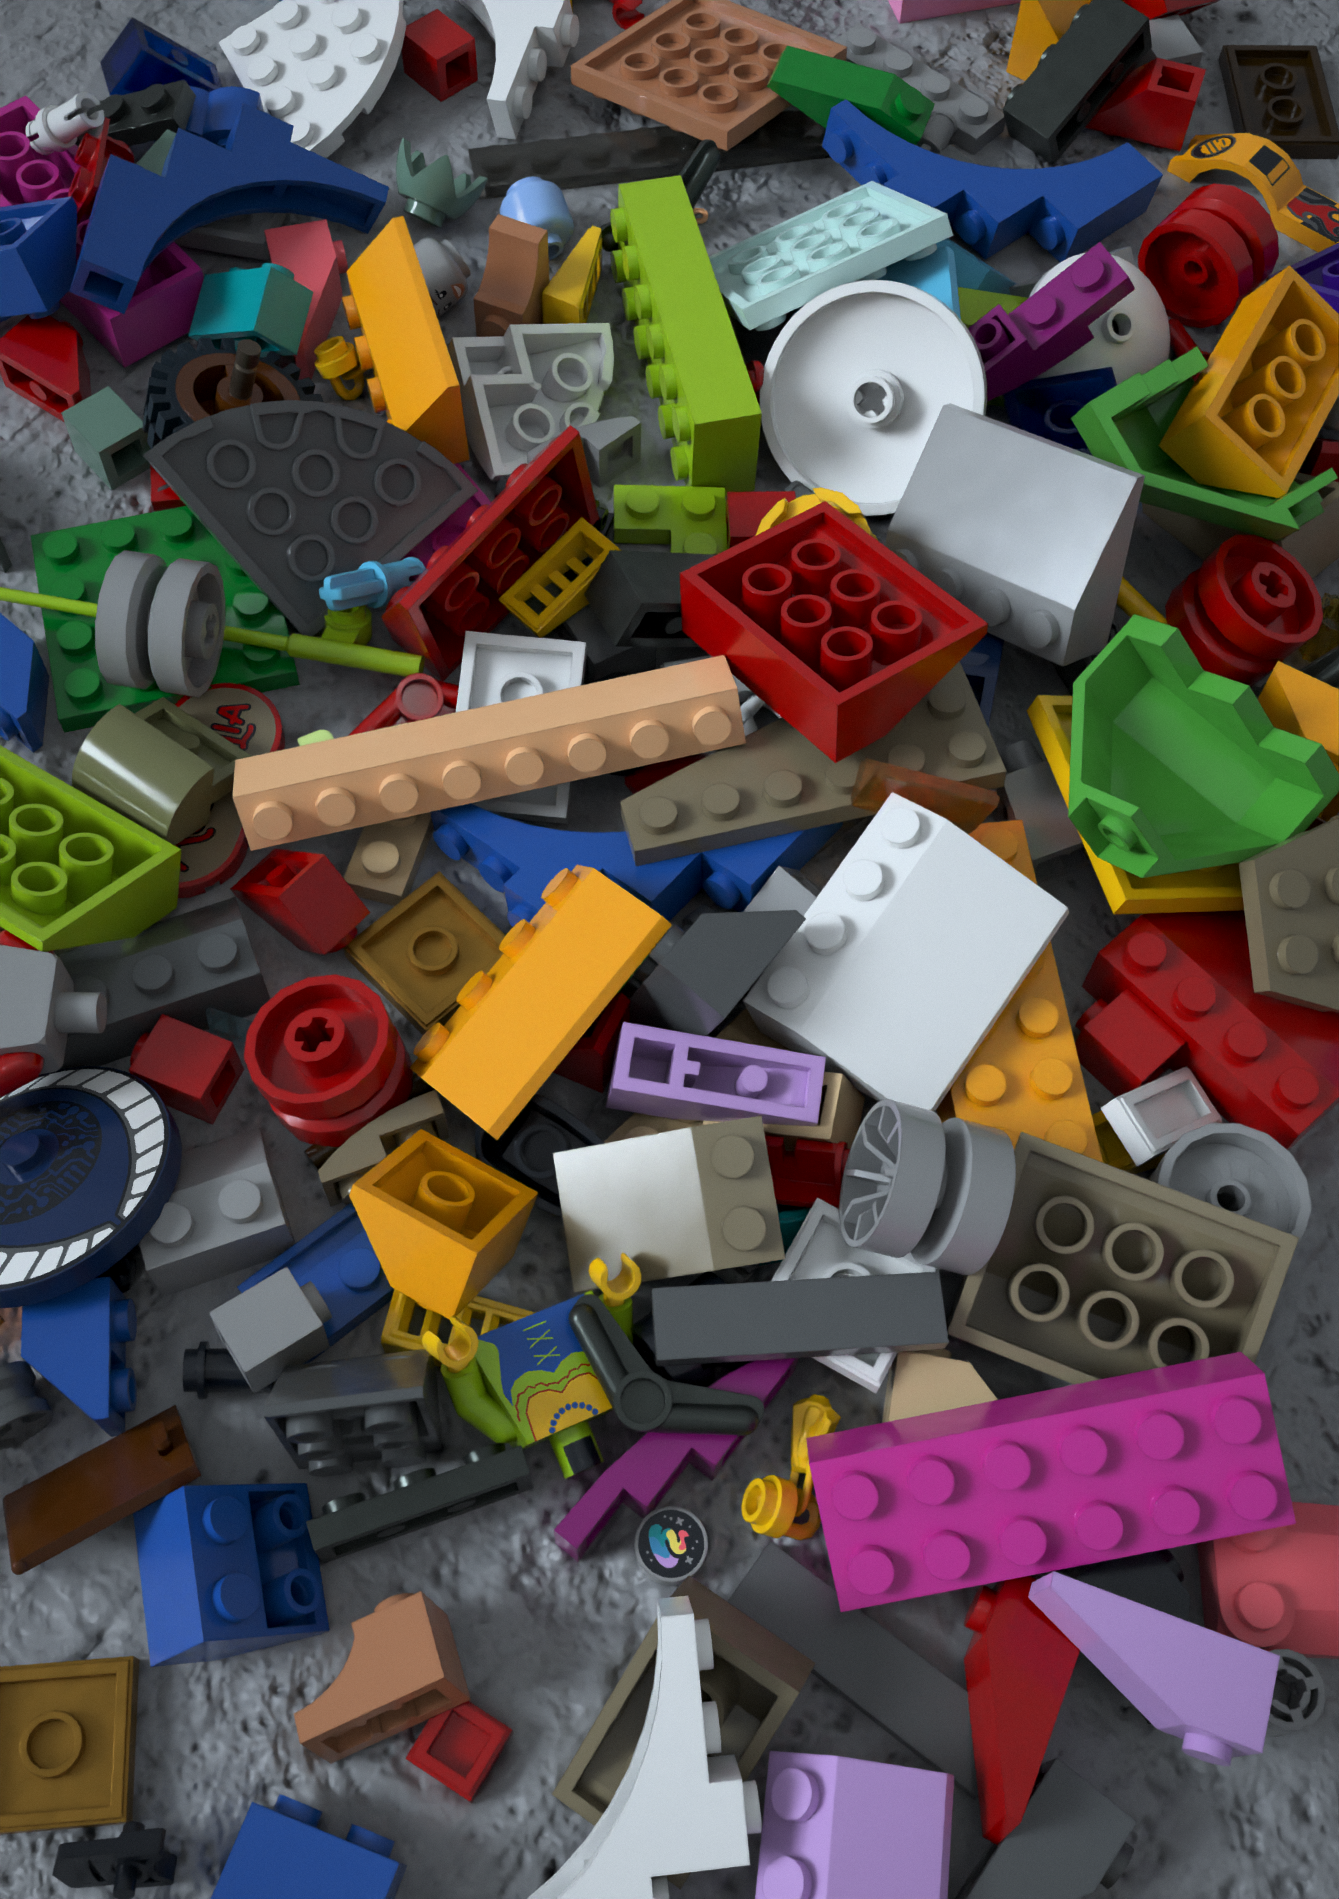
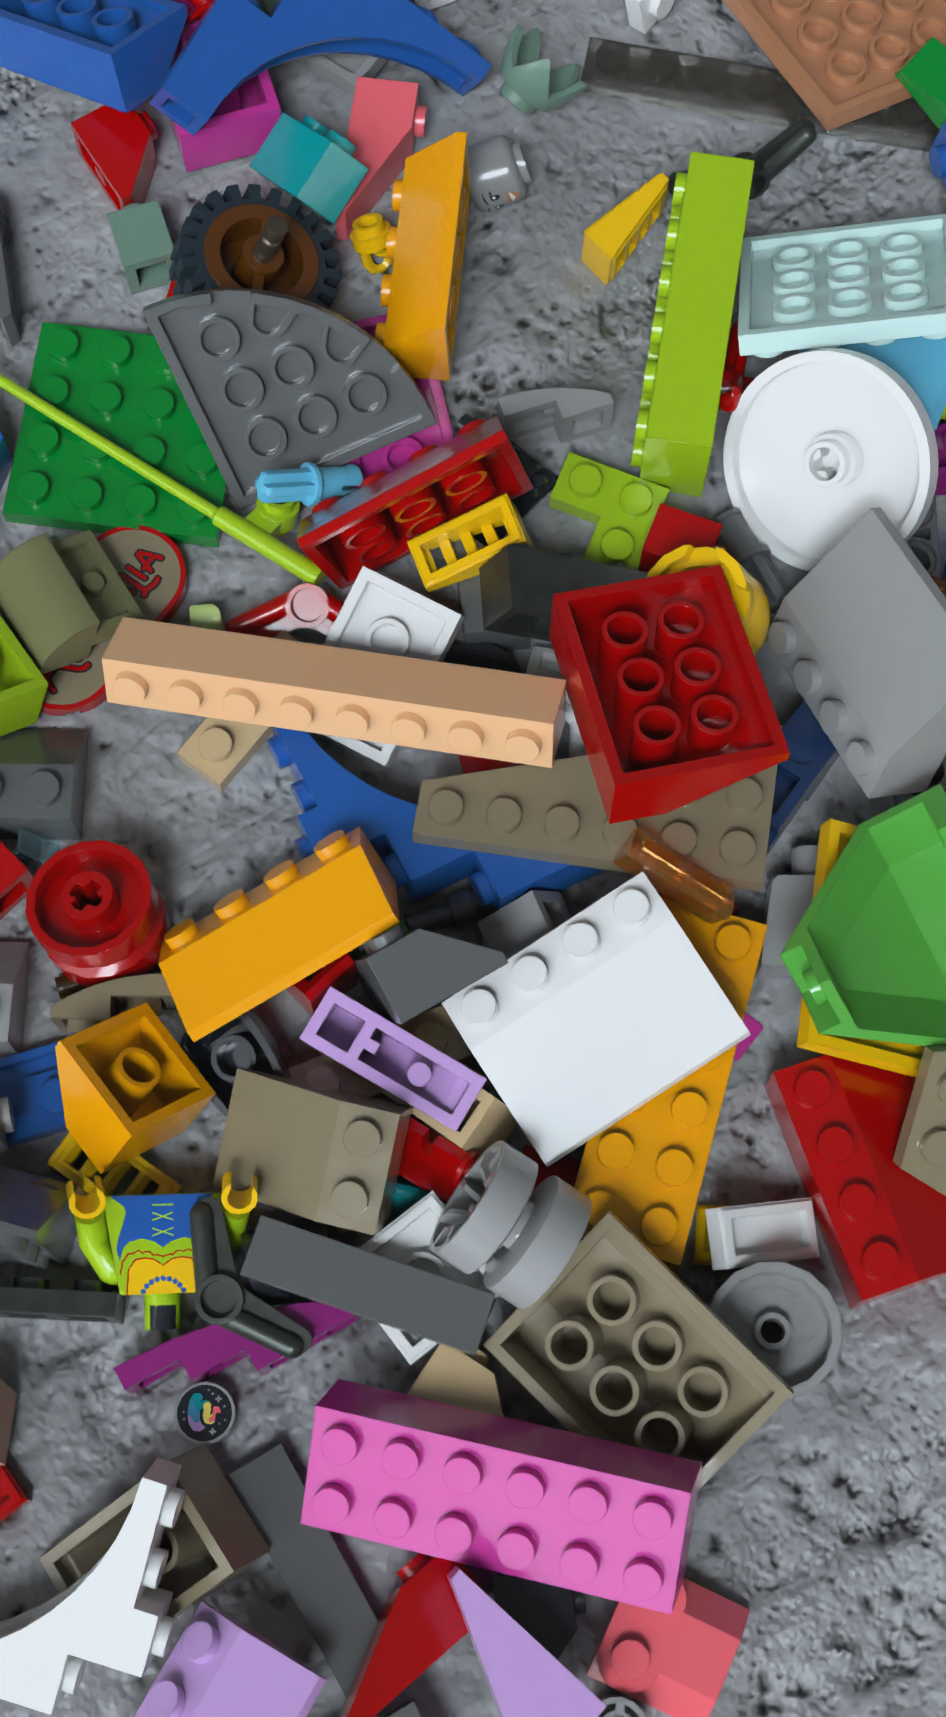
camera: 25 degrees right, 10 degrees up
light grey wheel [95,550,226,698] -> none
red slope [230,849,371,955] -> none
pearl gold tile [343,871,506,1035] -> none
white brick [447,323,614,481] -> none
nougat arch [473,214,550,337] -> none
light blue head [499,176,574,260] -> none
light nougat piece [693,208,708,224] -> none
yellow piece [741,1394,841,1540] -> none
red brick [1075,988,1186,1097] -> none

